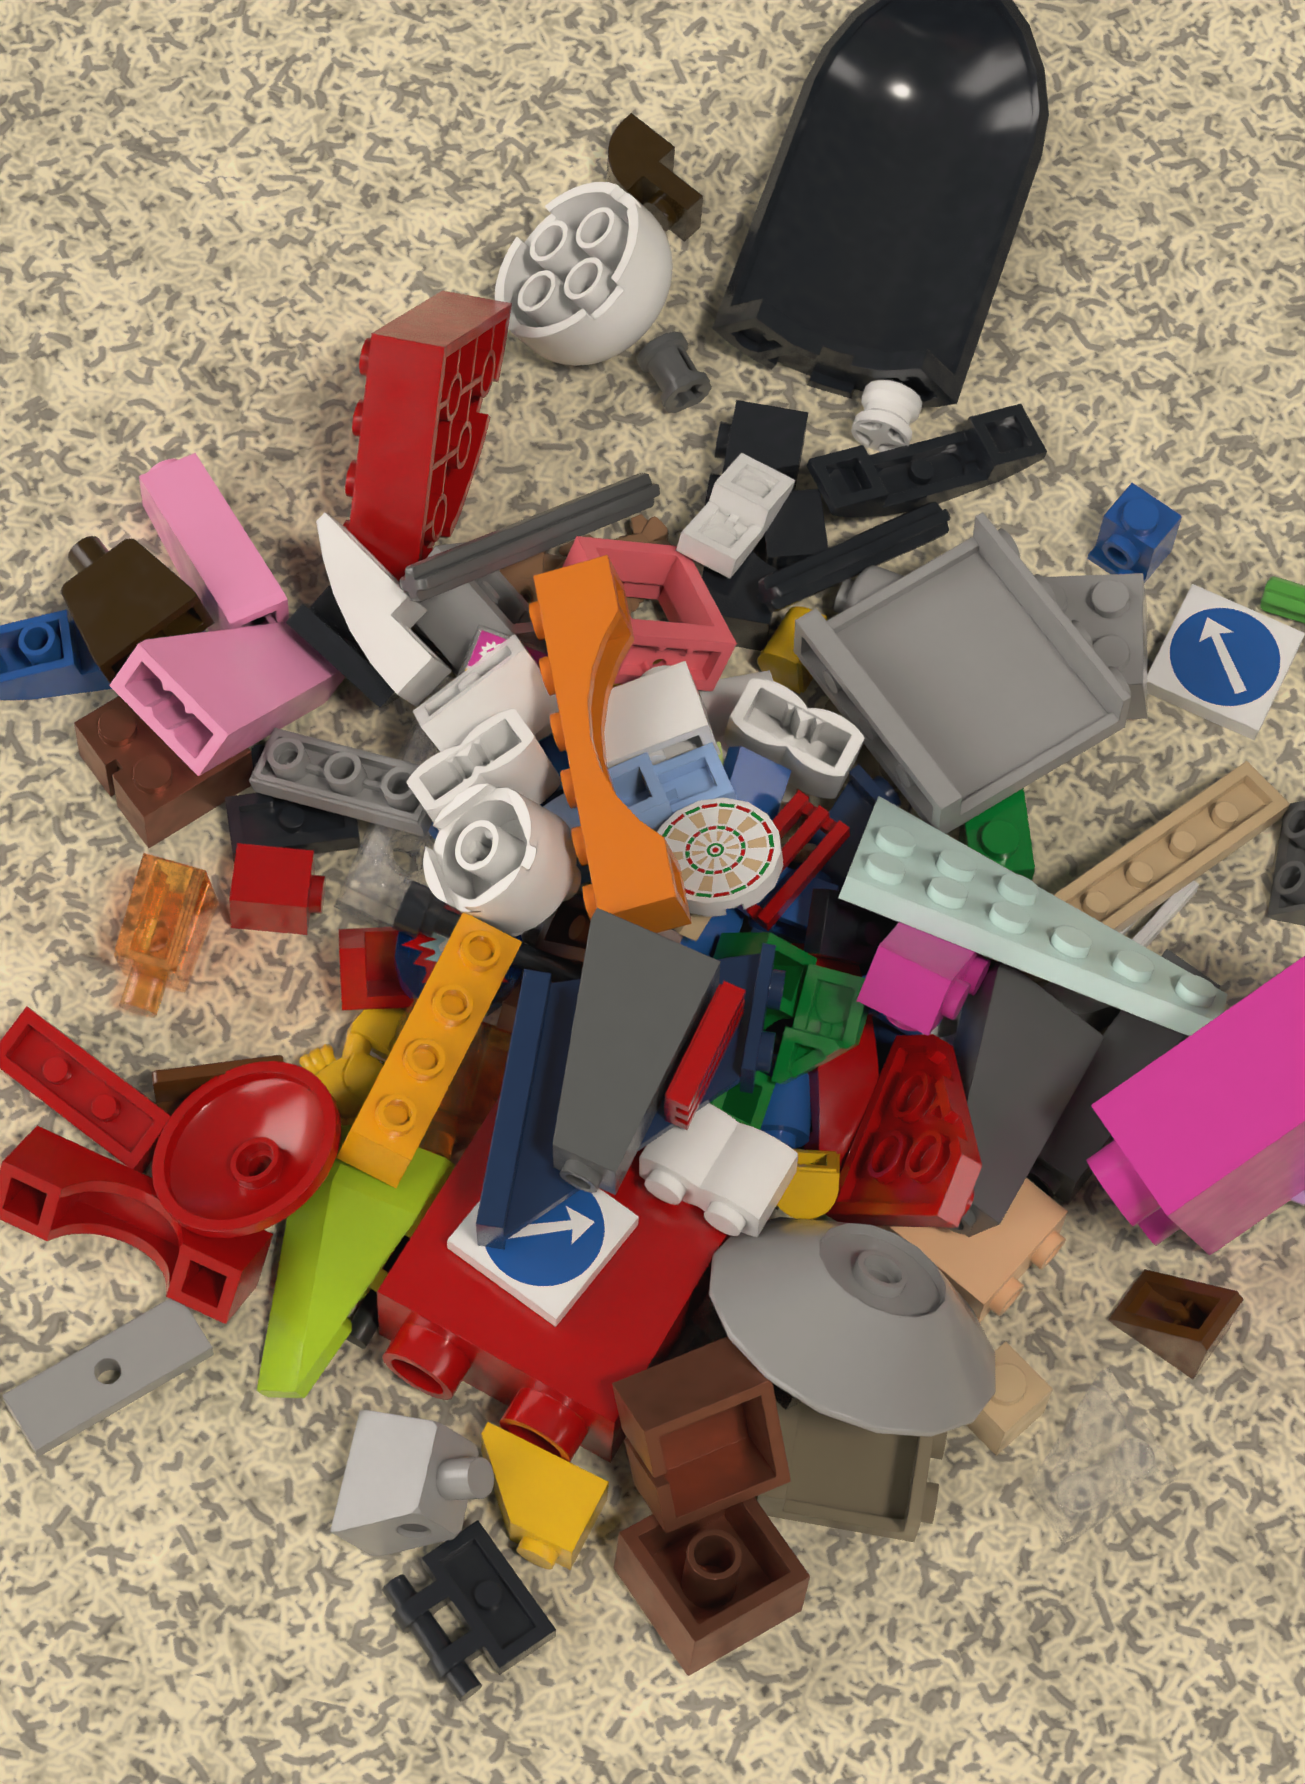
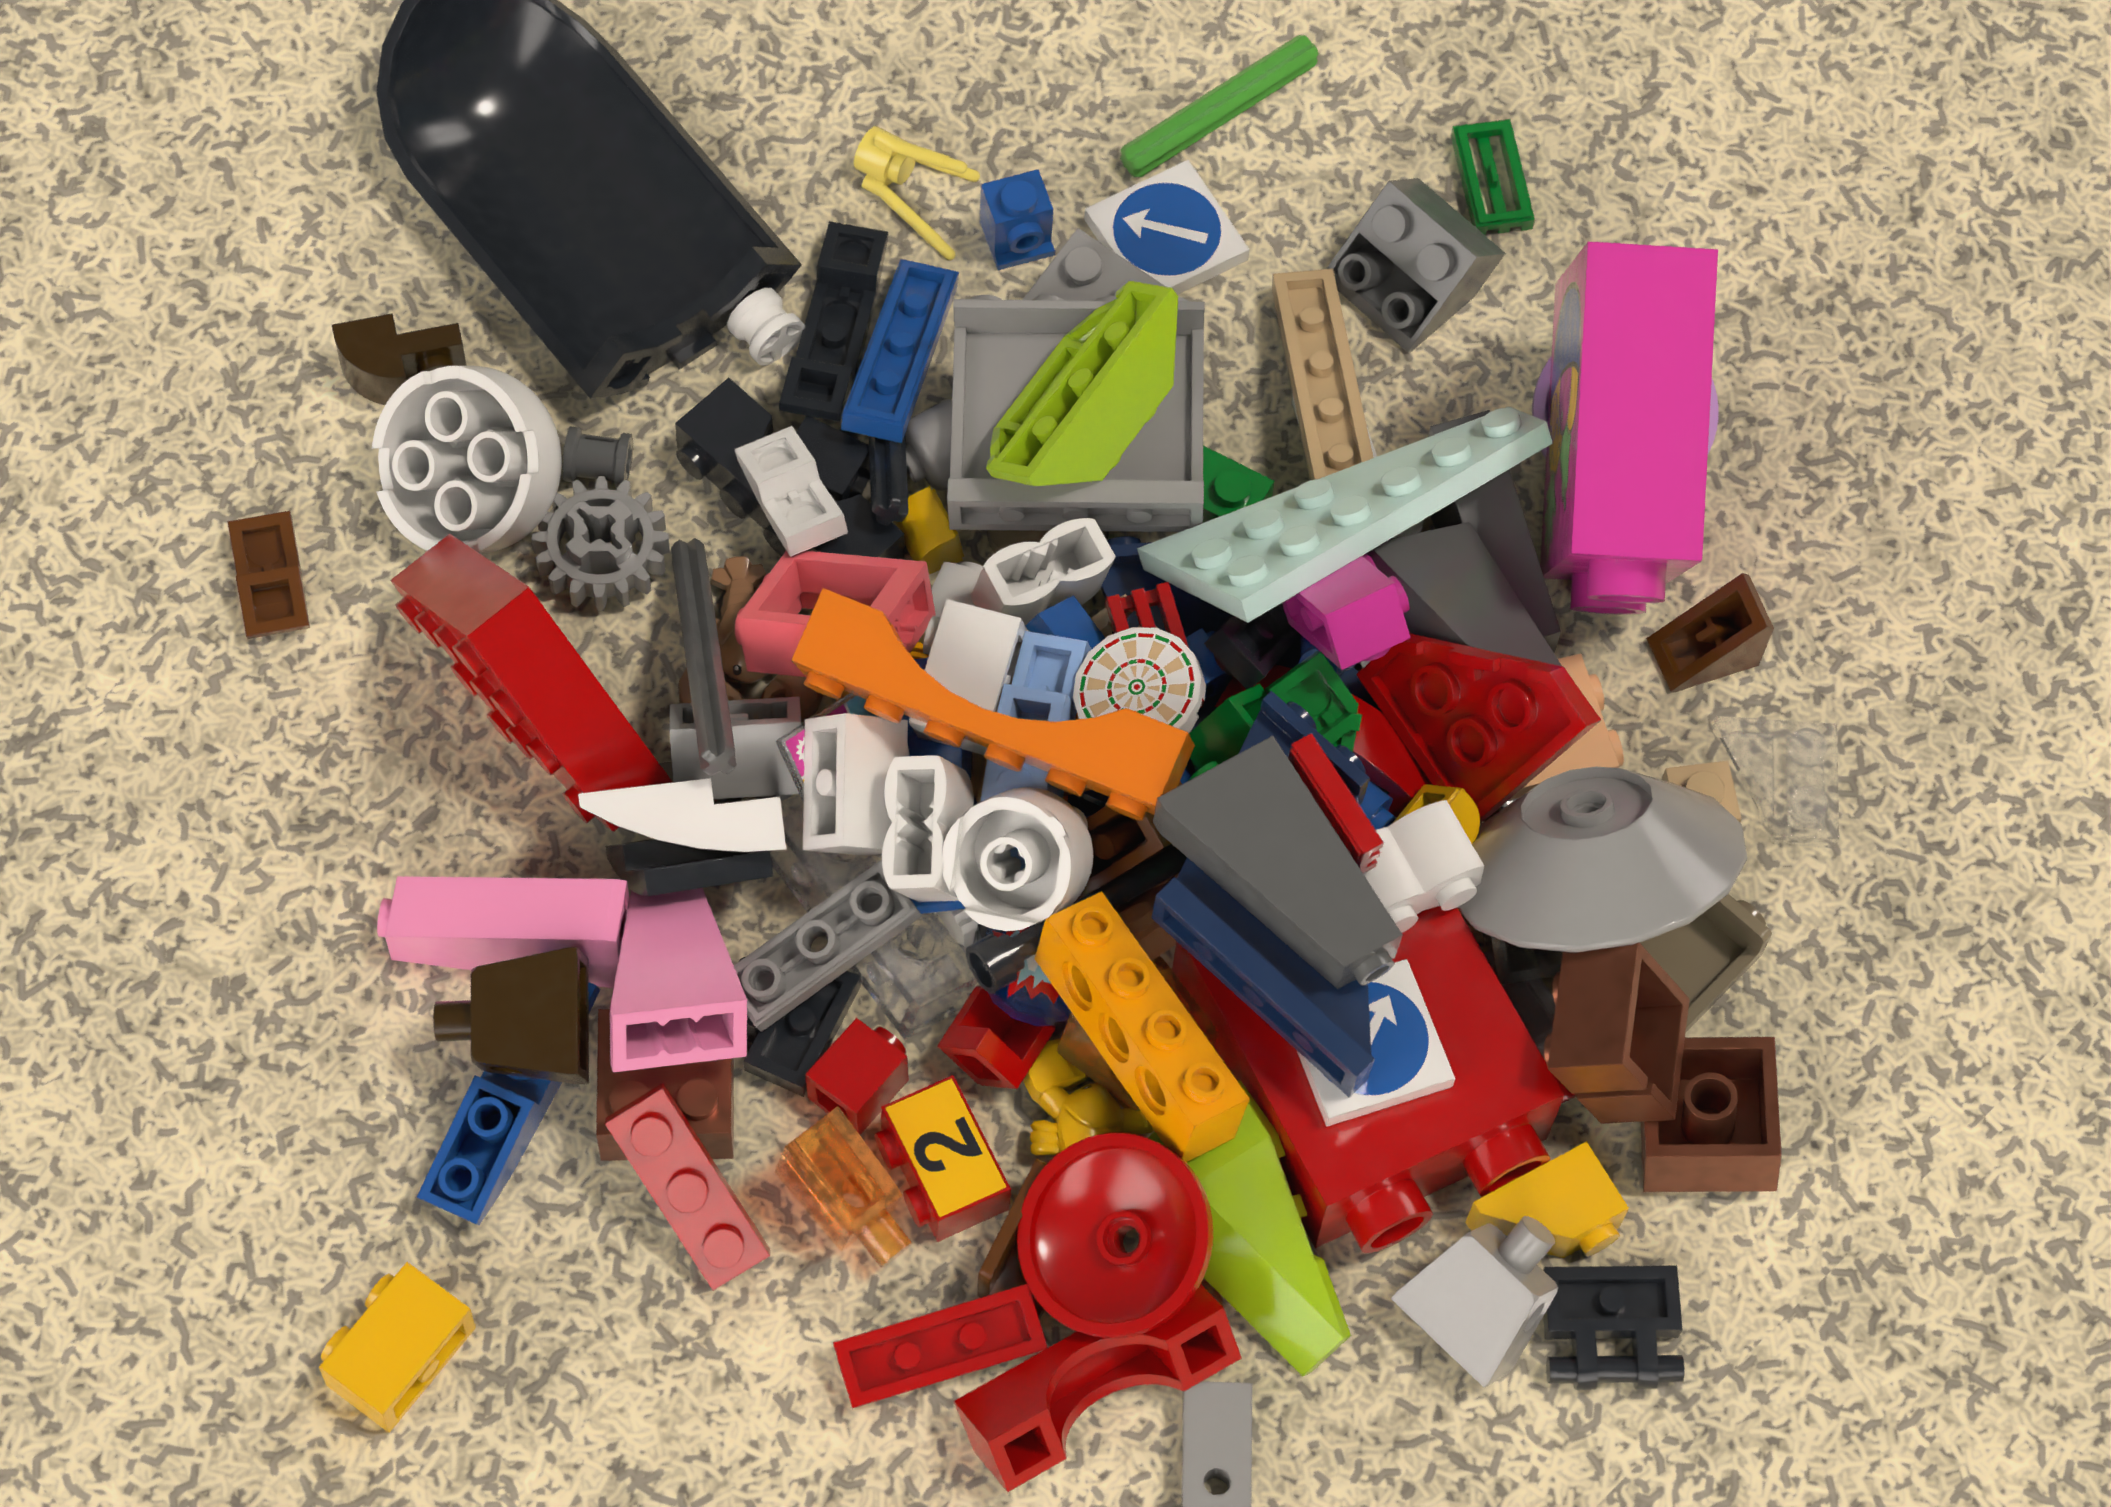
camera: 55 degrees left, 0 degrees up
none -> reddish brown slope [227,511,310,639]
none -> light grey gear [532,476,670,611]
none -> plate [605,1083,770,1291]
none -> blue tile [841,259,959,443]
none -> light yellow plant [854,126,980,260]
none -> brick [875,1075,1011,1242]
none -> lime wedge [986,281,1178,486]

